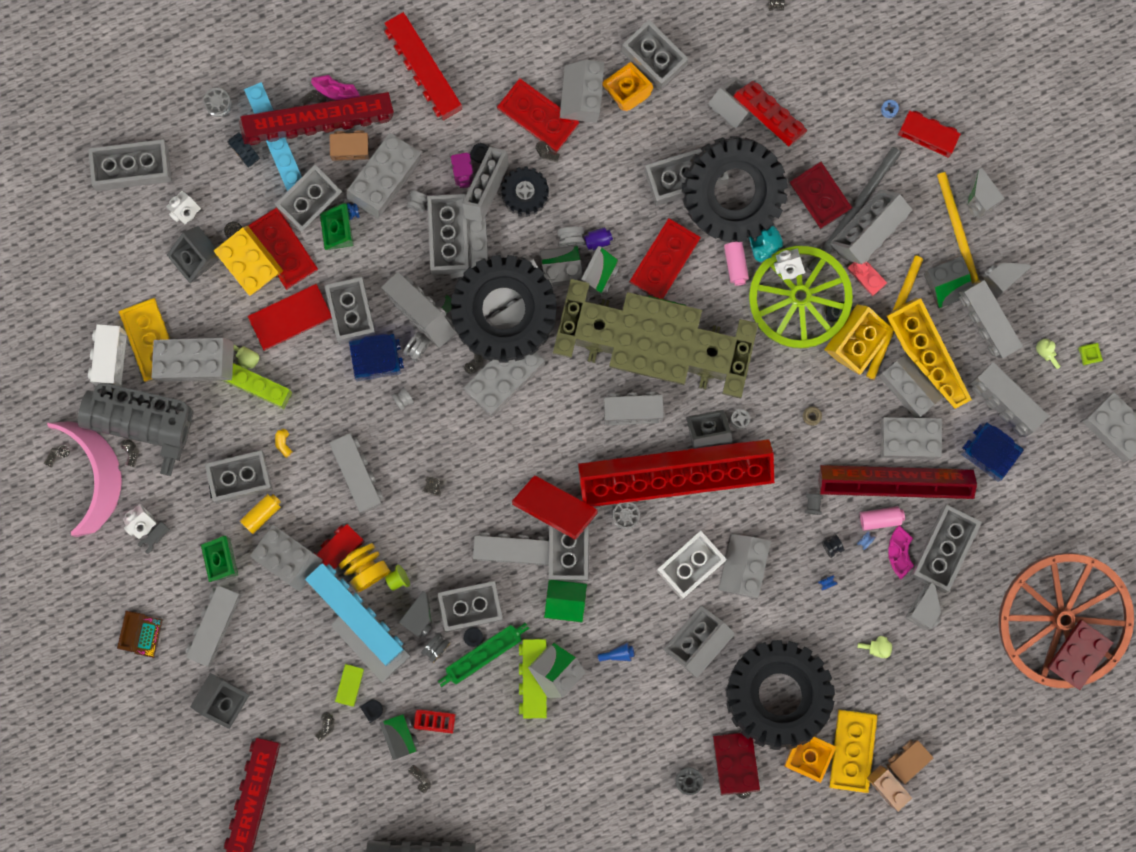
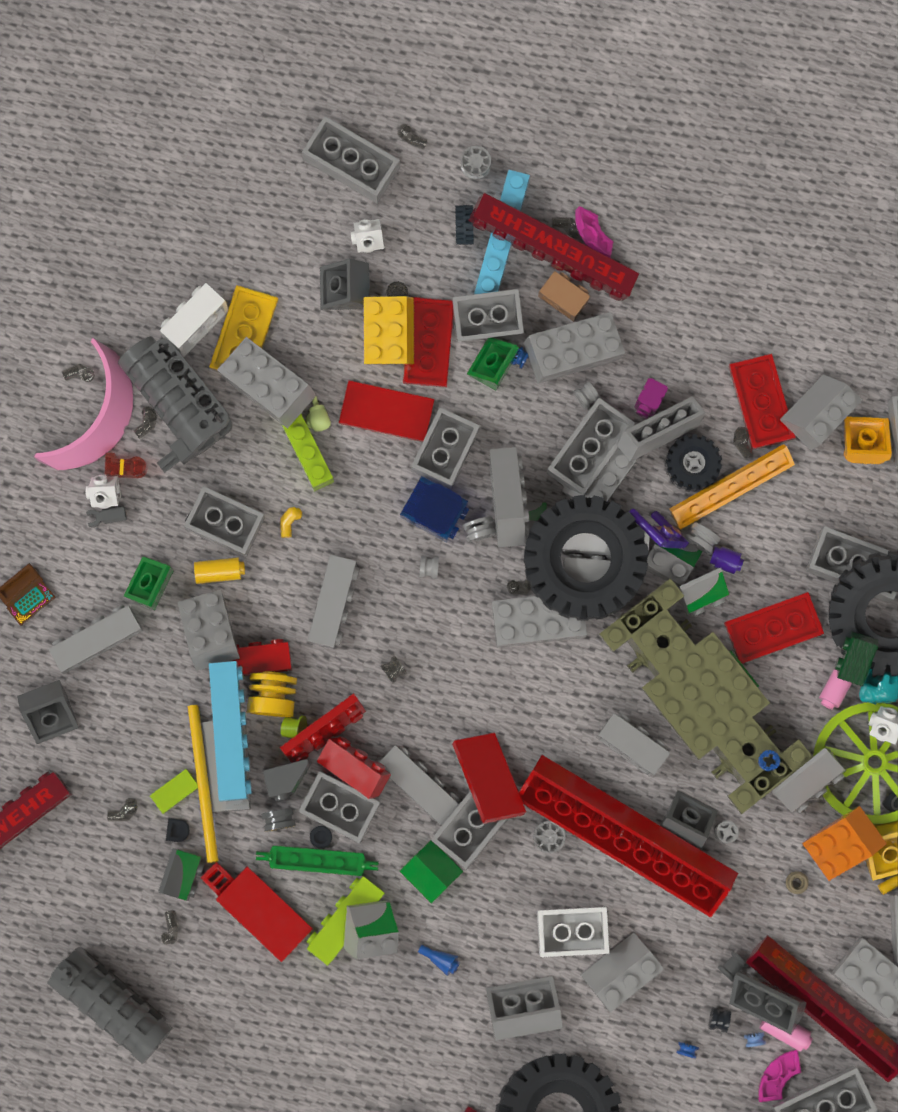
camera: 40 degrees right, 0 degrees up
red brick [384,12,462,121] -> none
black tile [469,143,489,163] -> none
none -> clear red leg [104,452,148,478]
none -> yellow piece [187,705,219,863]
none -> red tile [215,866,313,963]
none -> red plate [280,693,366,763]
none -> red brick [317,737,391,799]
none -> clear smoke arm [397,124,427,149]
none -> dark purple plate [629,509,689,549]
none -> light orange plate [669,444,795,530]
none -> dark grey slope [729,971,806,1035]
none -> blue bush [758,750,780,771]
none -> light grey slope [772,748,847,813]
none -> orange brick [802,806,887,881]
none -> dark green brick [834,632,879,686]

